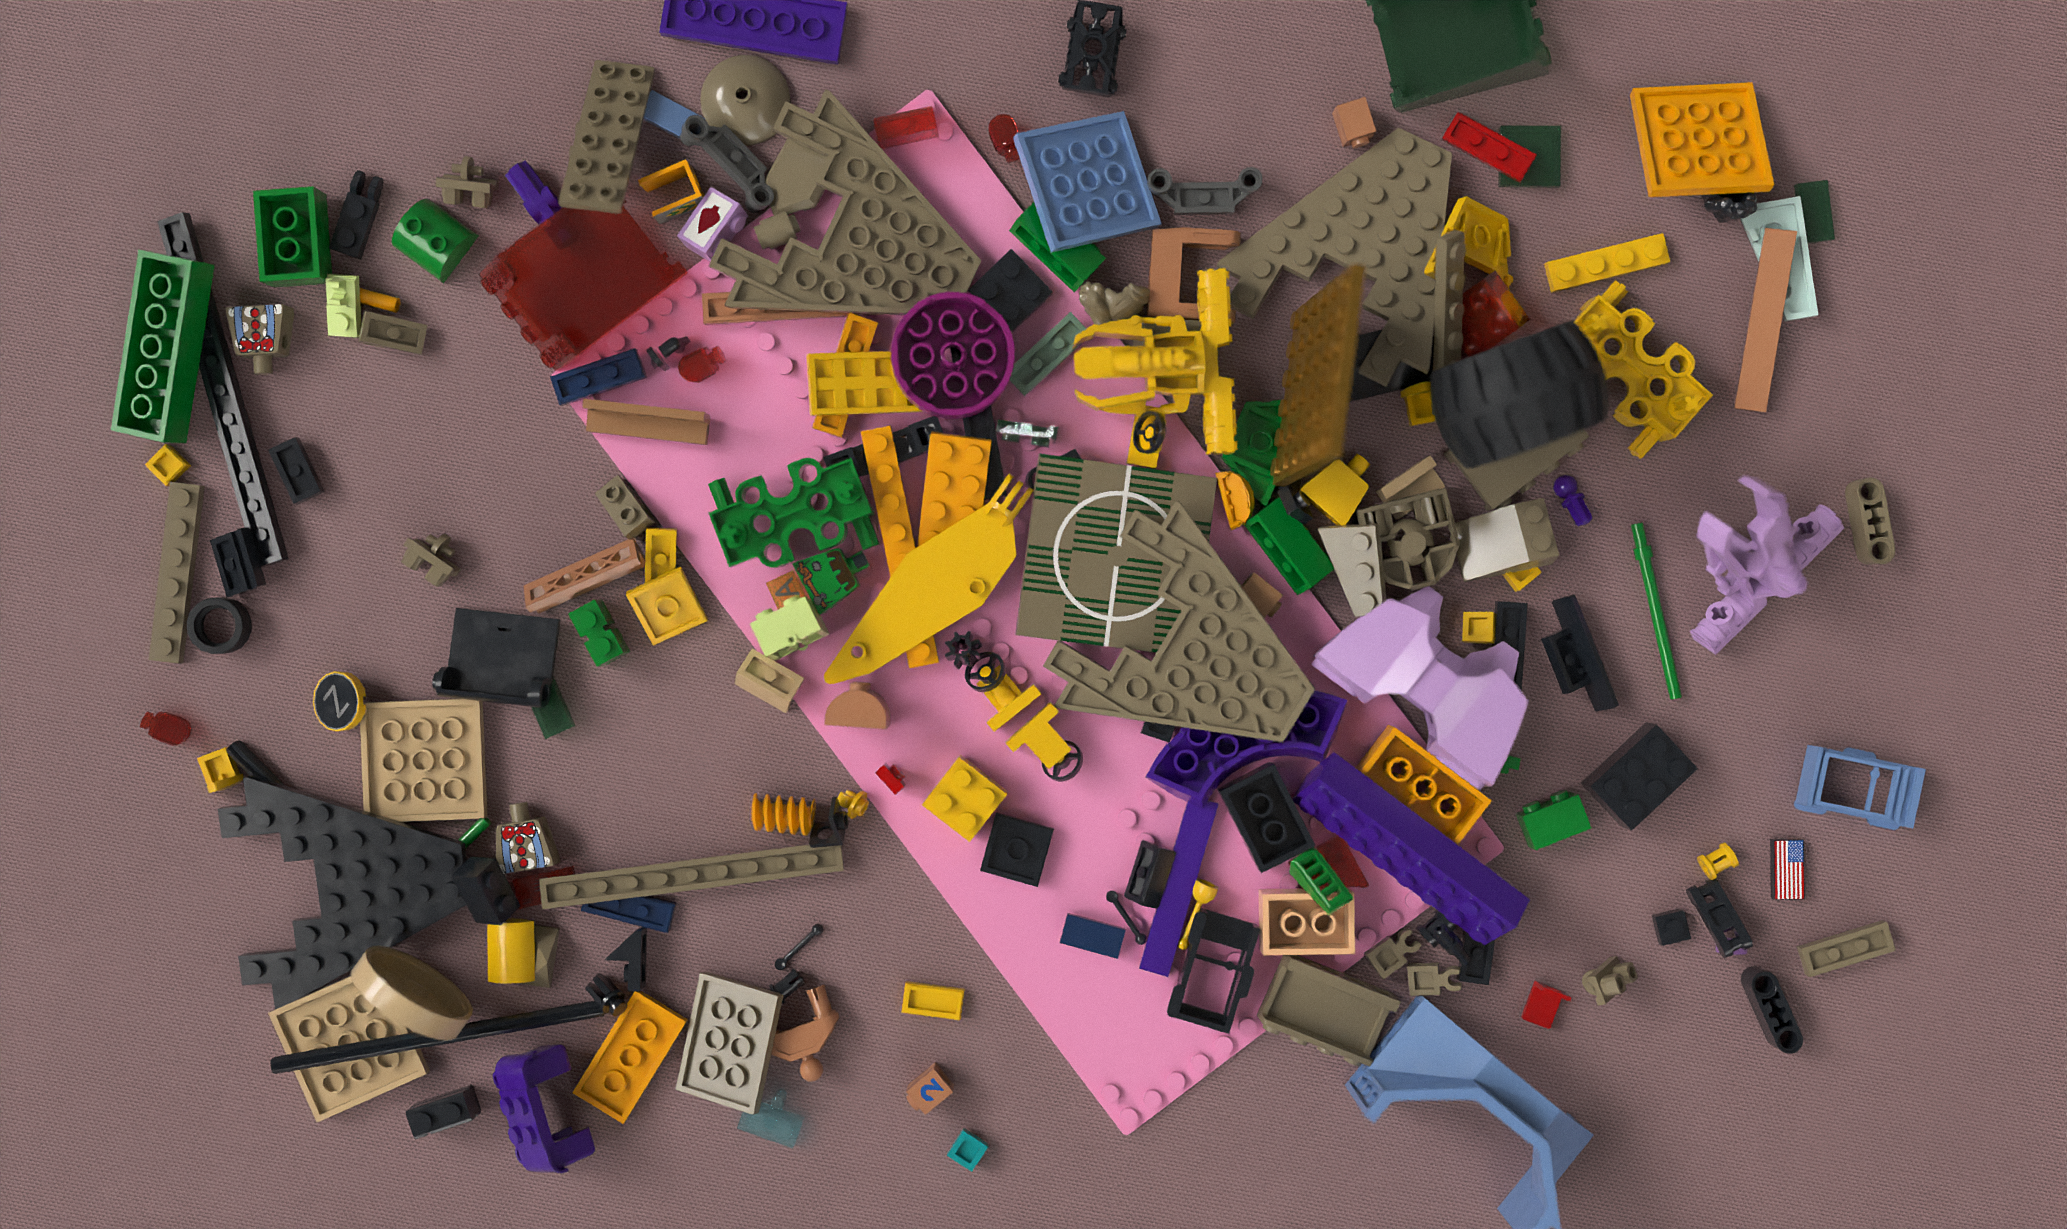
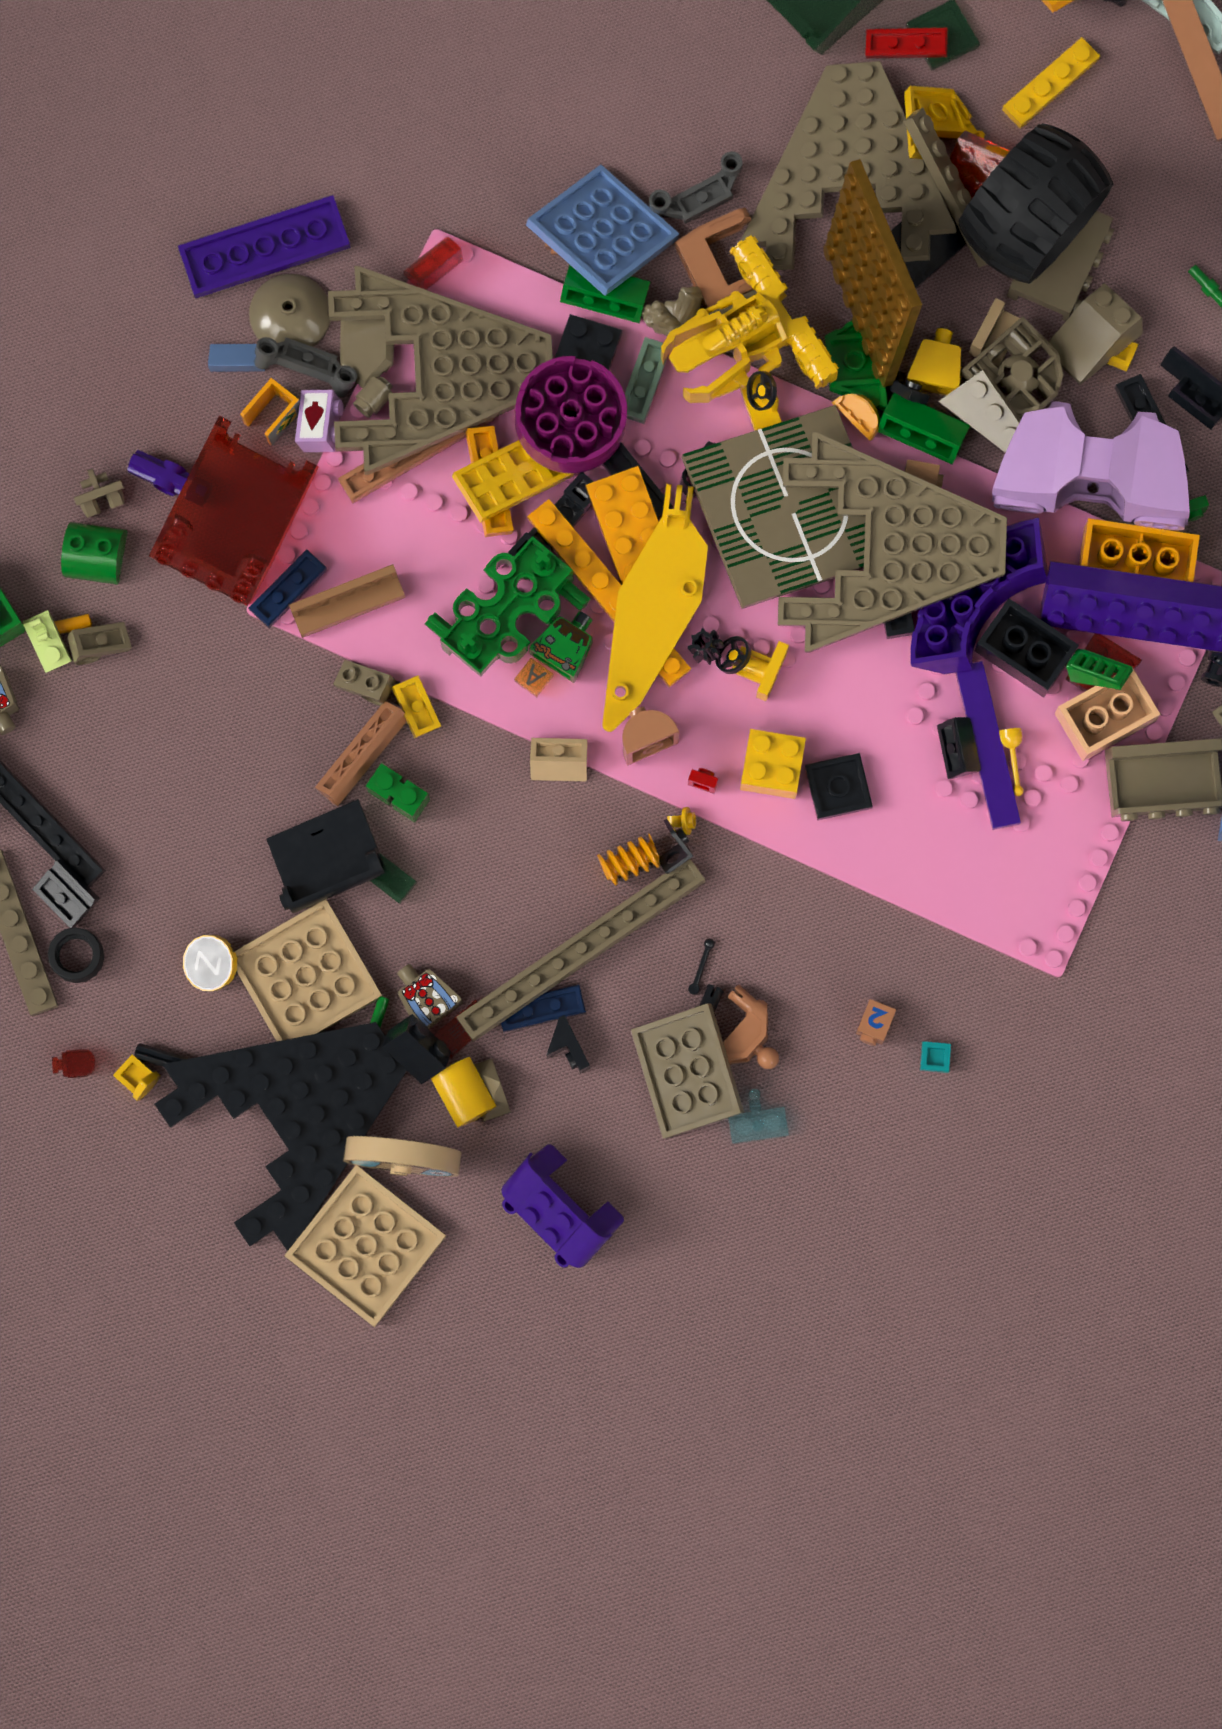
camera: 25 degrees left, 10 degrees down
black plate [268,437,325,505] -> none
black axle [270,1000,606,1074] -> none
black hinge [329,170,384,260] -> none
dark tan hips [401,534,461,587] -> none
black brick [406,1084,481,1139] -> none
dark tan bracket [559,60,655,213] -> none
light orange plate [572,991,688,1124] -> none
black arm [585,973,628,1017] -> none
yellow tile [626,567,708,646] -> none
black piece [646,336,691,371] -> none
clear red arm [678,346,726,383] -> none
yellowish green brick [750,595,829,661] -> none
yellow tile [901,981,965,1020] -> none
clear red arm [988,114,1020,163] -> none
wing [996,420,1058,448] -> none
yellow piece [1006,701,1083,782] -> none
black piece [1058,0,1127,97] -> none
dark blue tile [1060,912,1126,959] -> none
black hinge [1106,890,1147,945] -> none
black piece [1167,908,1260,1034] -> none
nougat brick [1332,97,1376,149] -> none
dark tan plate [1364,928,1421,980] -> none
yellow tile [1400,382,1436,427] -> none
yellow plate [1462,612,1495,643] -> none
dark purple axle [1553,475,1593,526] -> none
yellow gear [1574,280,1713,459] -> none

